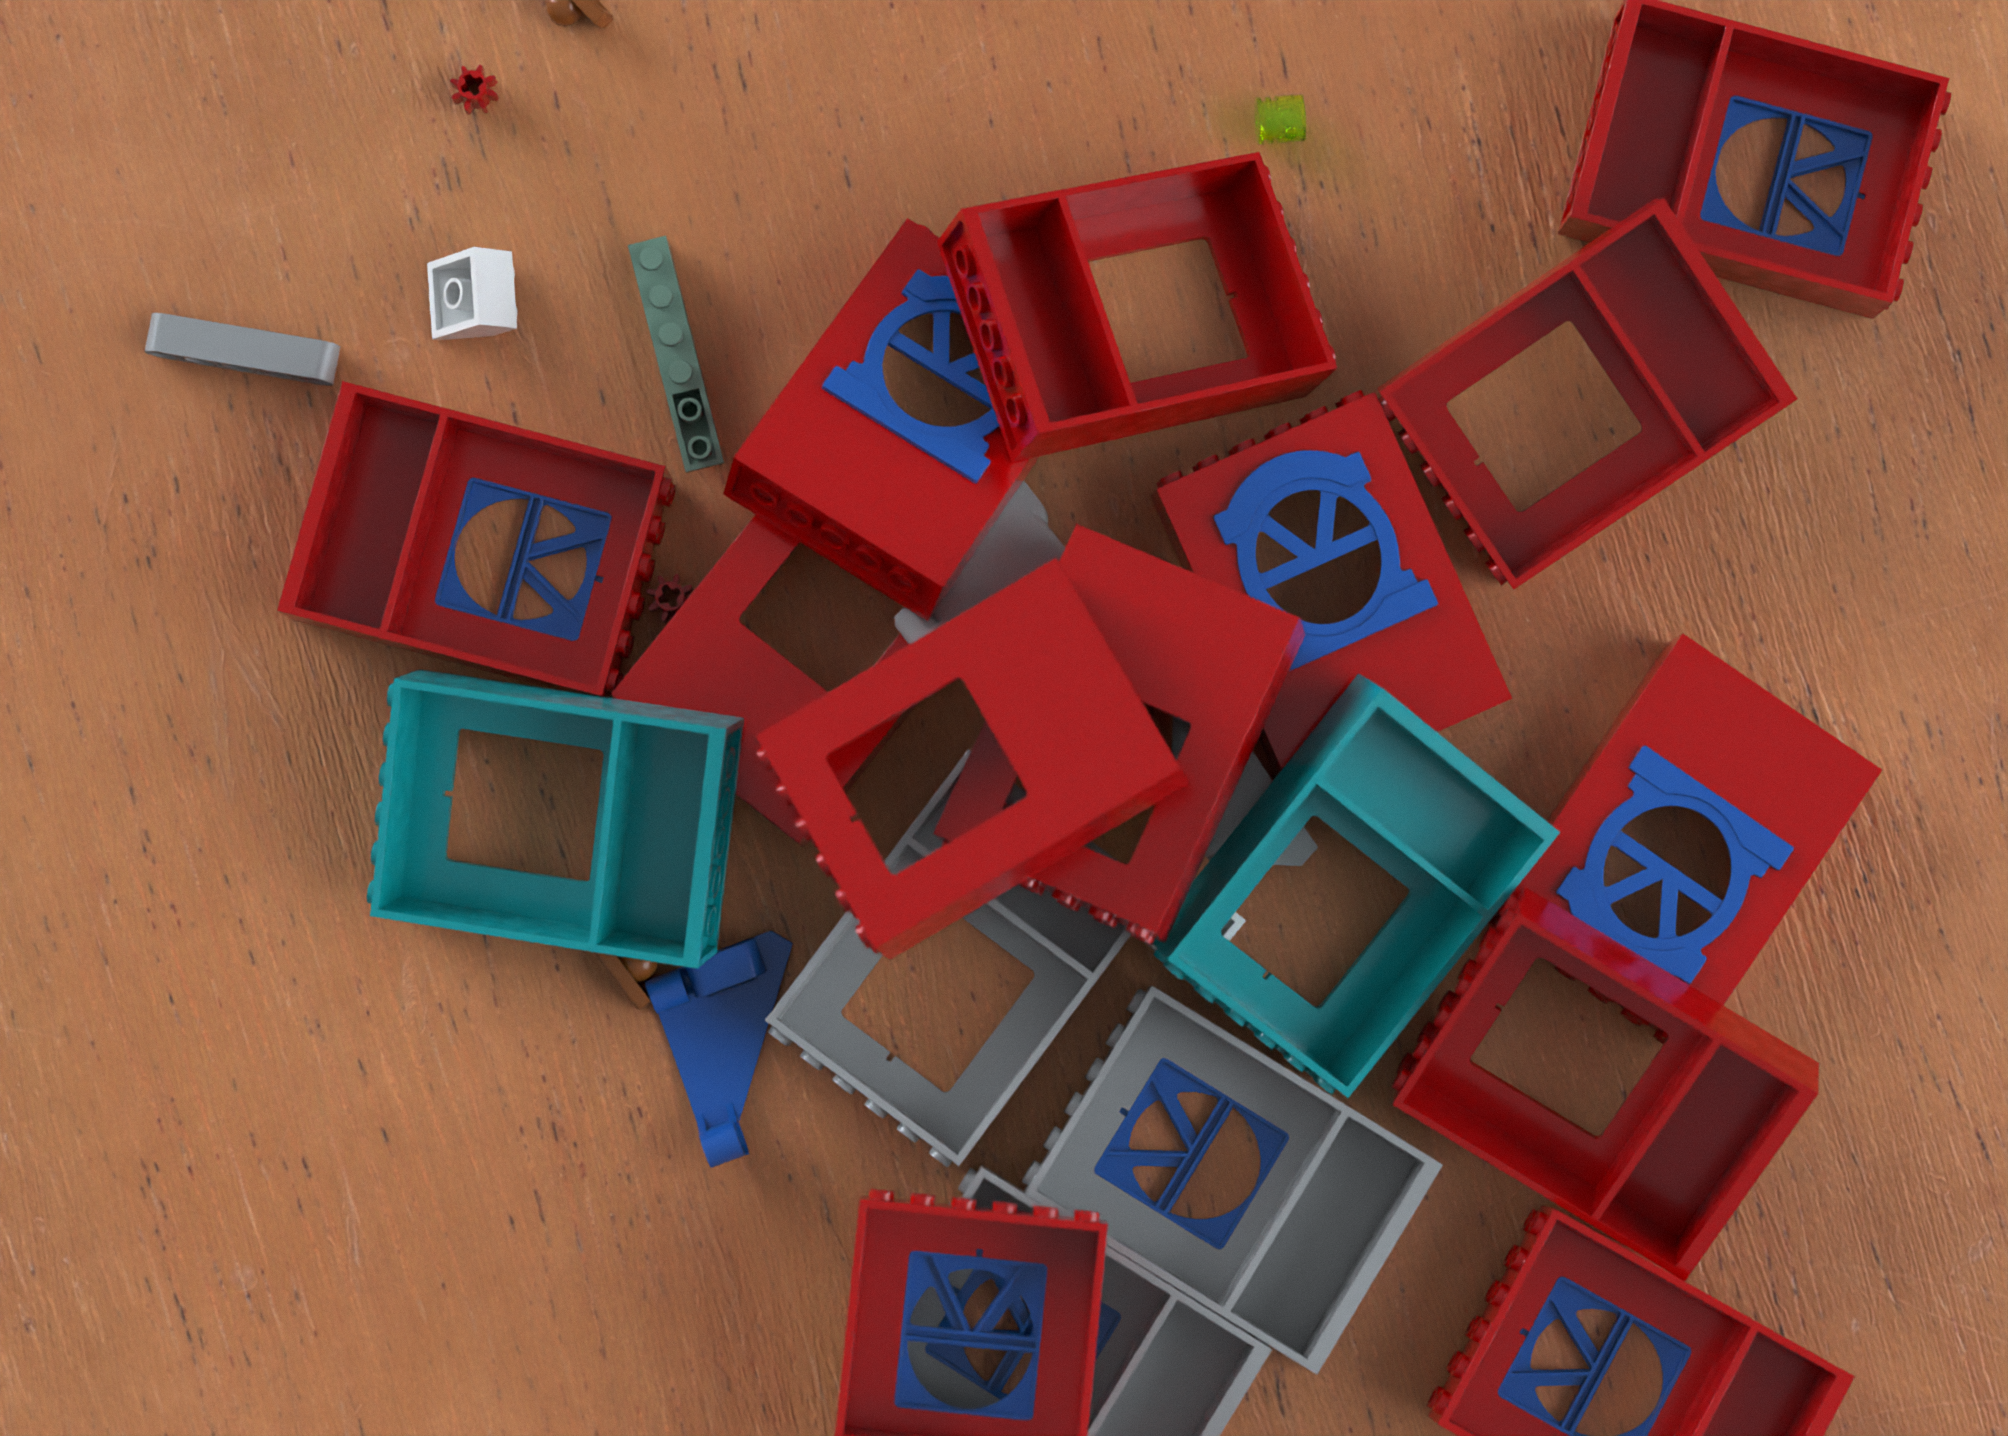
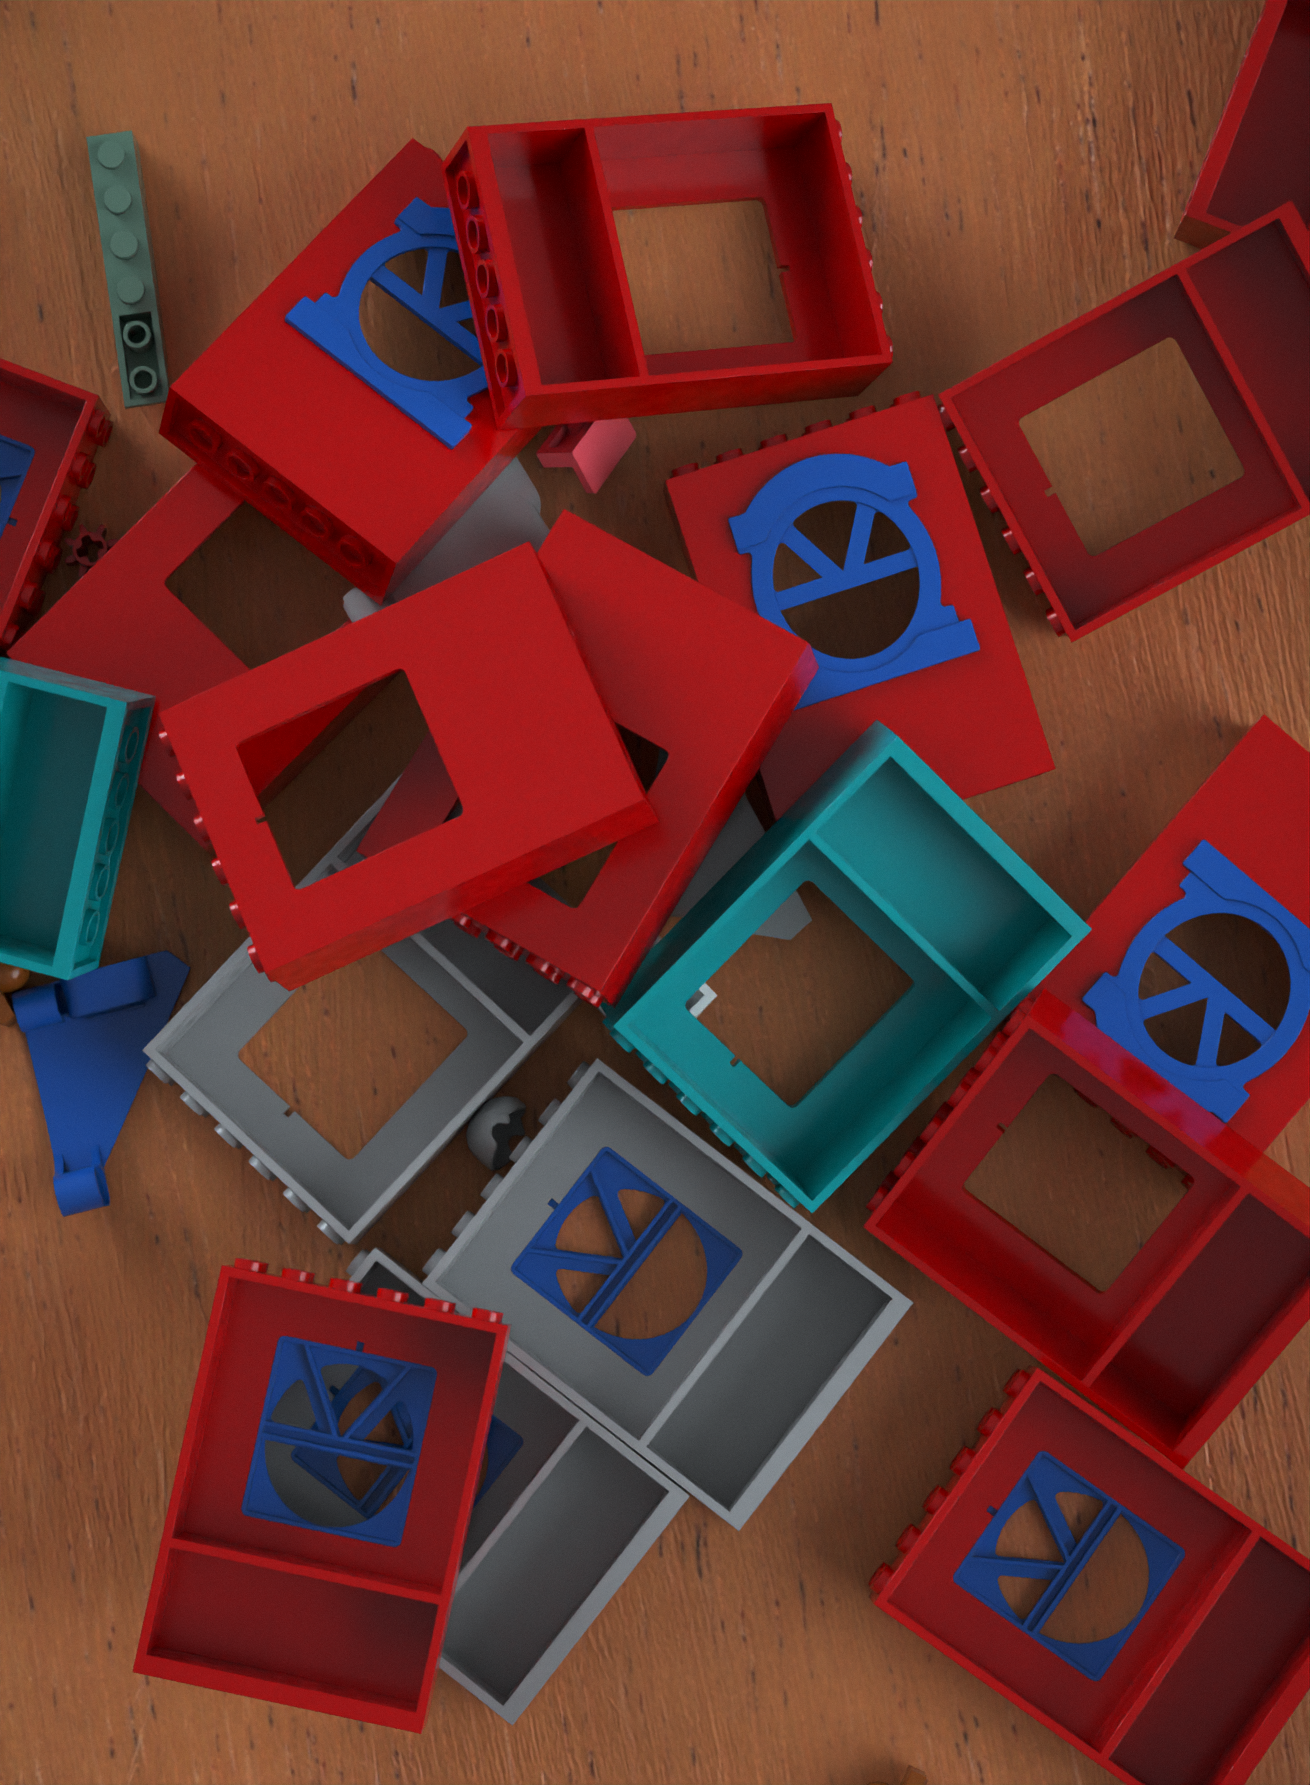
camera: 10 degrees right, 0 degrees up
clear neon green piece [1254,94,1306,145] -> none
none -> light grey hair [466,1096,526,1171]
none -> coral panel [536,418,636,493]

